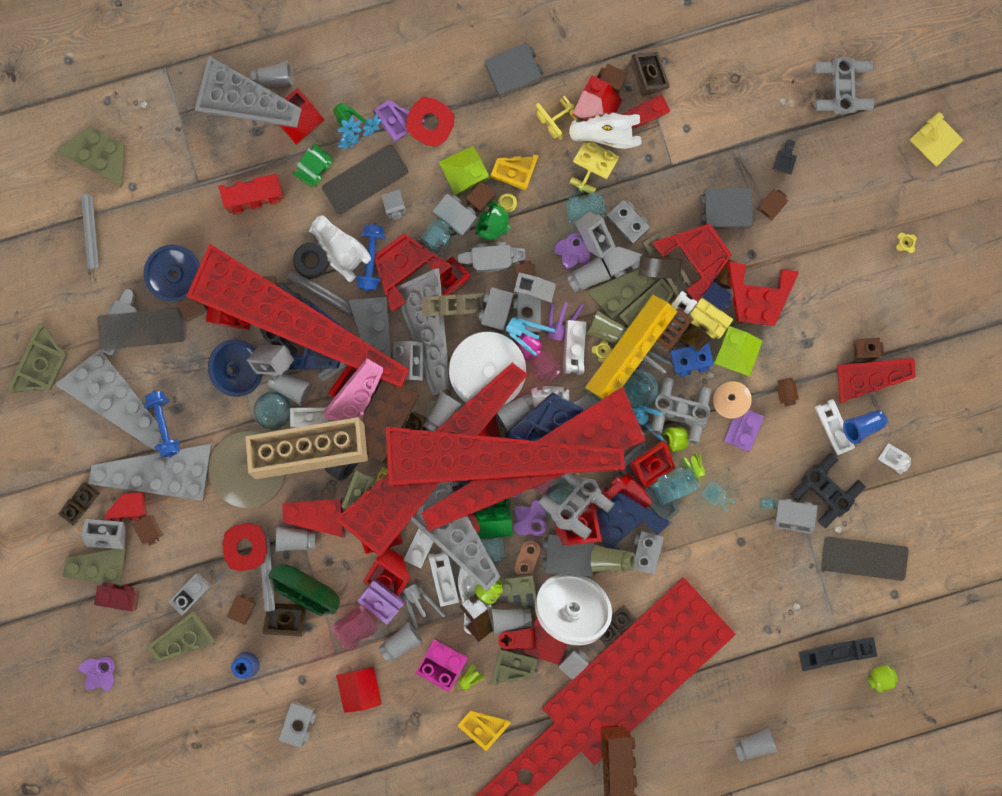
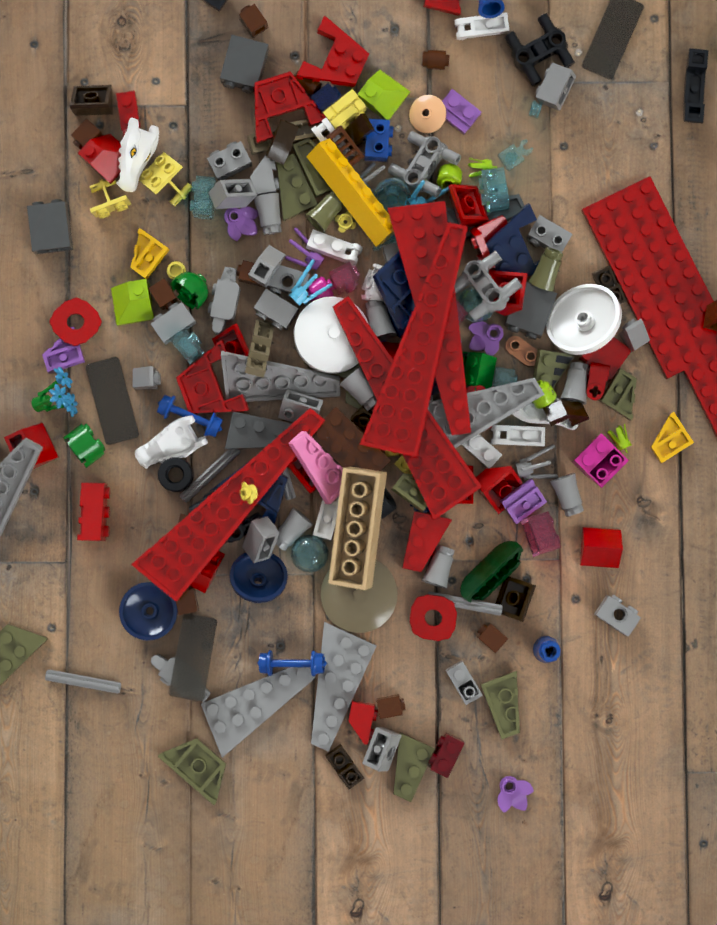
camera: 75 degrees left, 0 degrees up
none -> light yellow plate [240,482,257,504]

